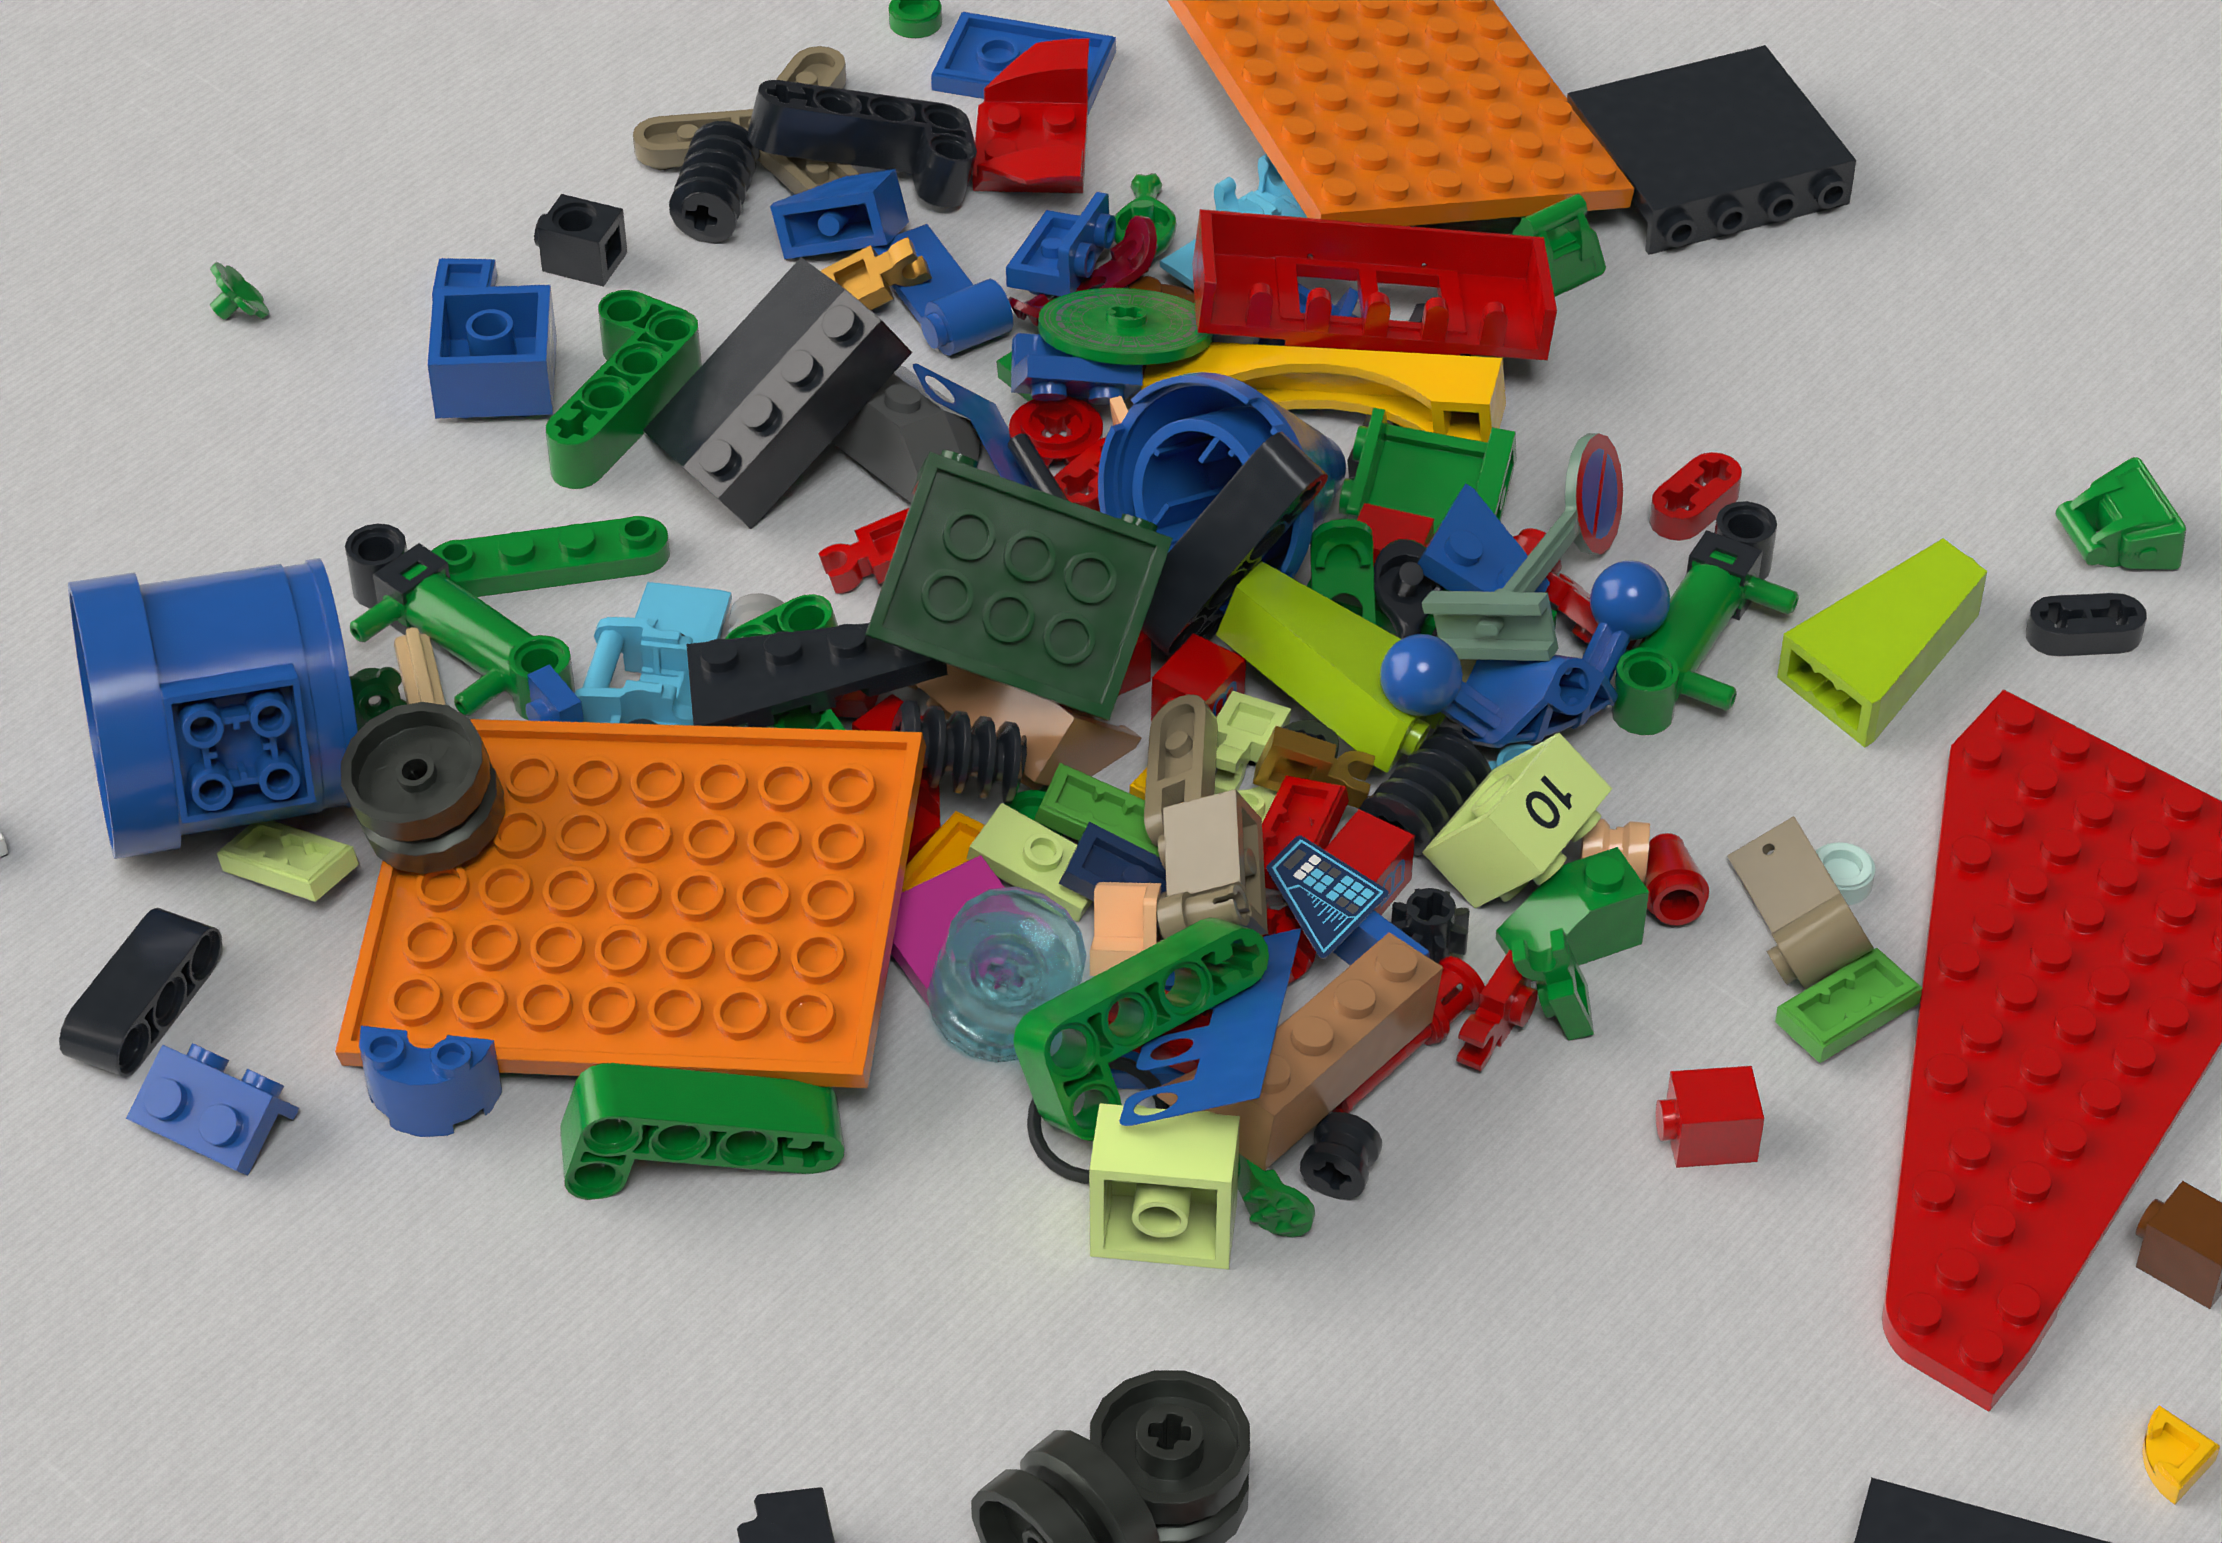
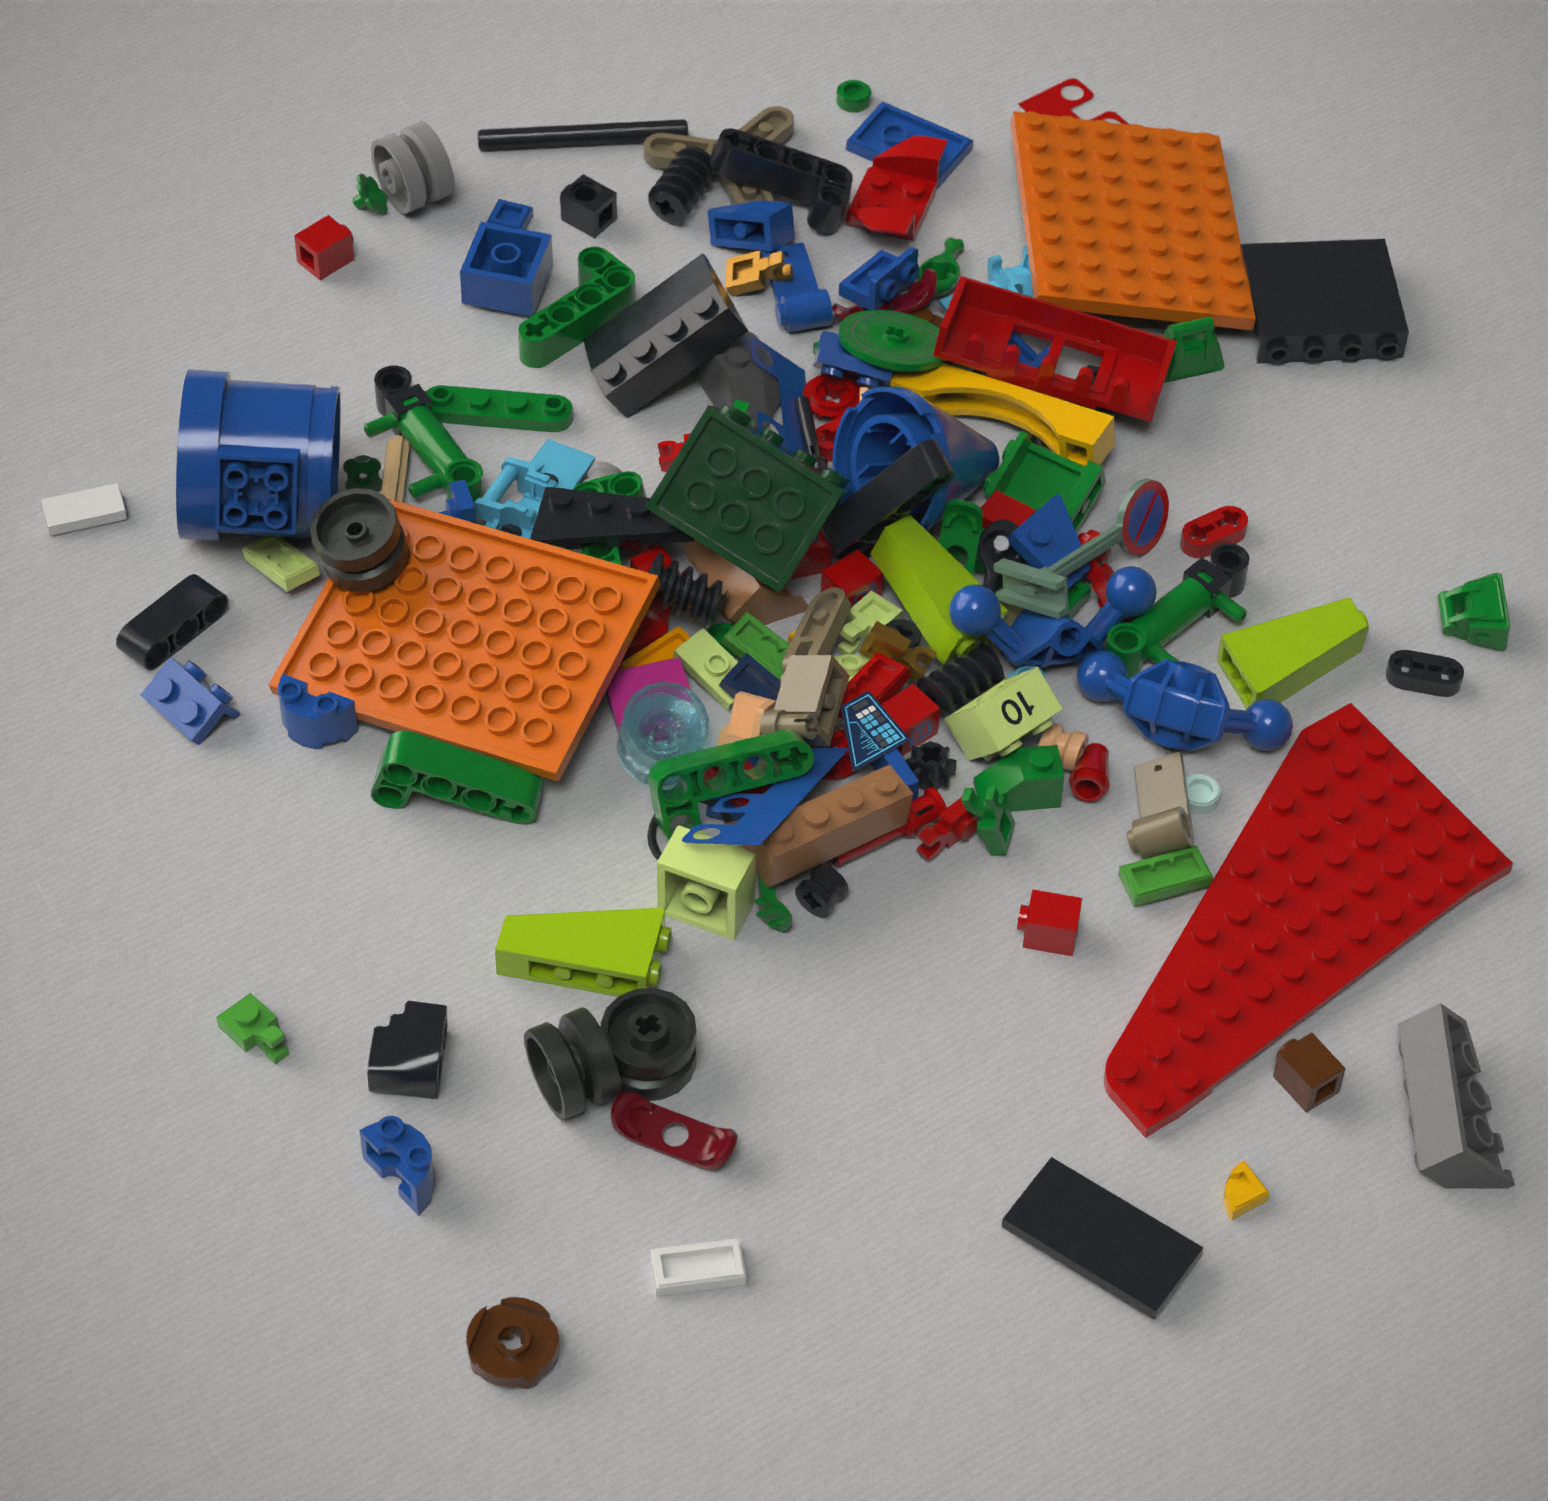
camera: 15 degrees right, 5 degrees up
none -> red brick [294,215,354,281]
none -> light grey wheel [371,121,455,214]
none -> black axle [477,119,688,151]
none -> lime slope [495,908,672,997]
none -> blue piece [1077,651,1293,751]

